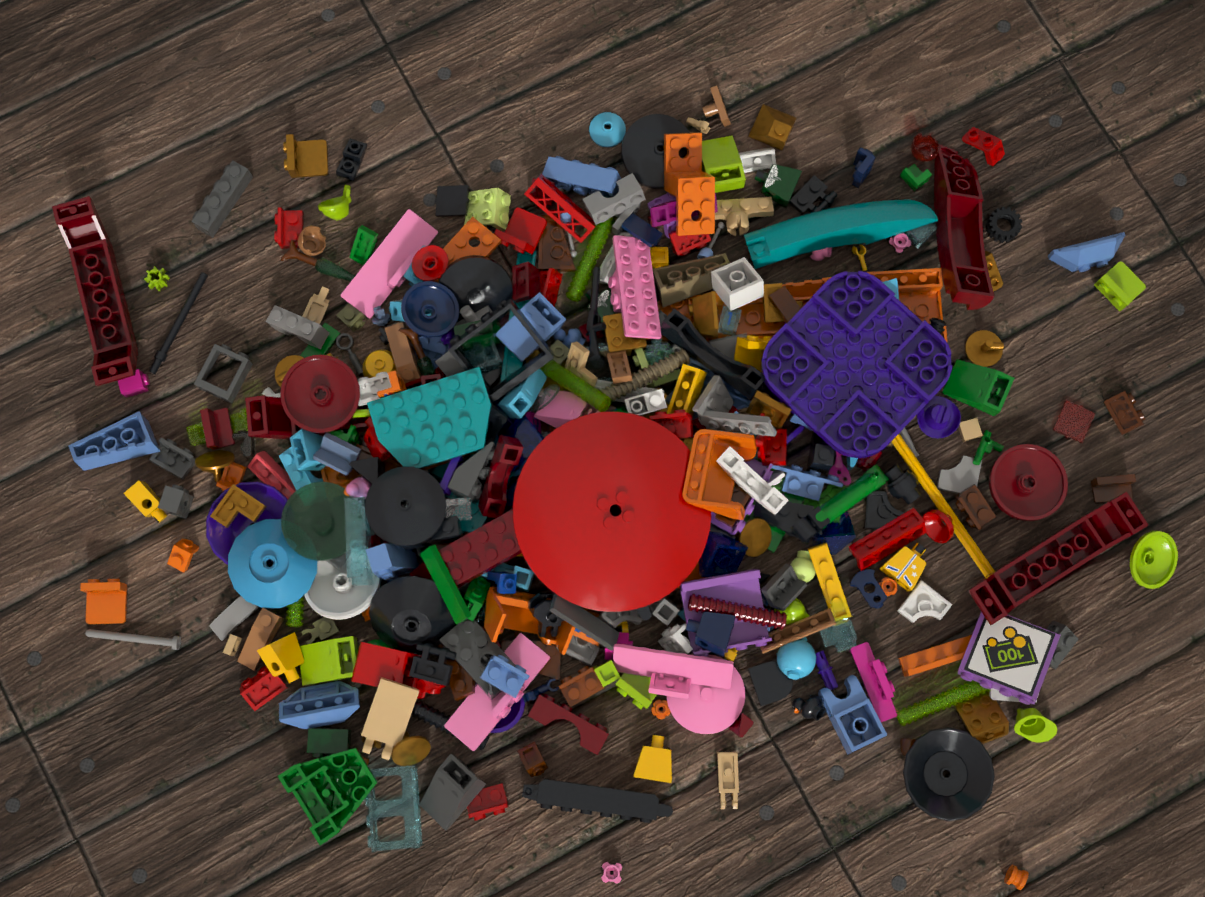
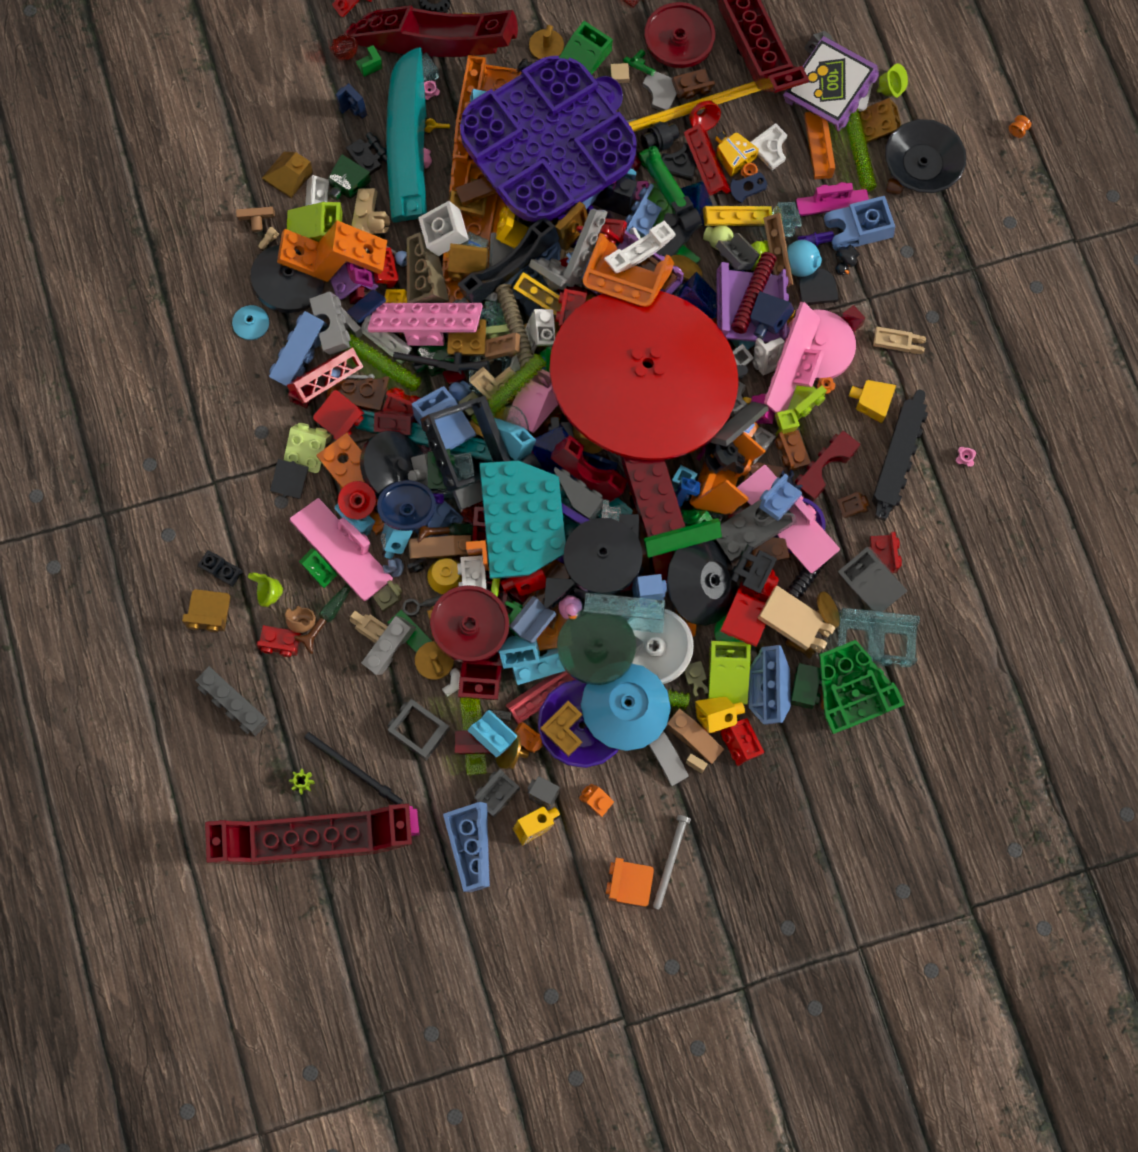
camera: 80 degrees left, 5 degrees down
none -> medium azure bracket [468,710,517,757]

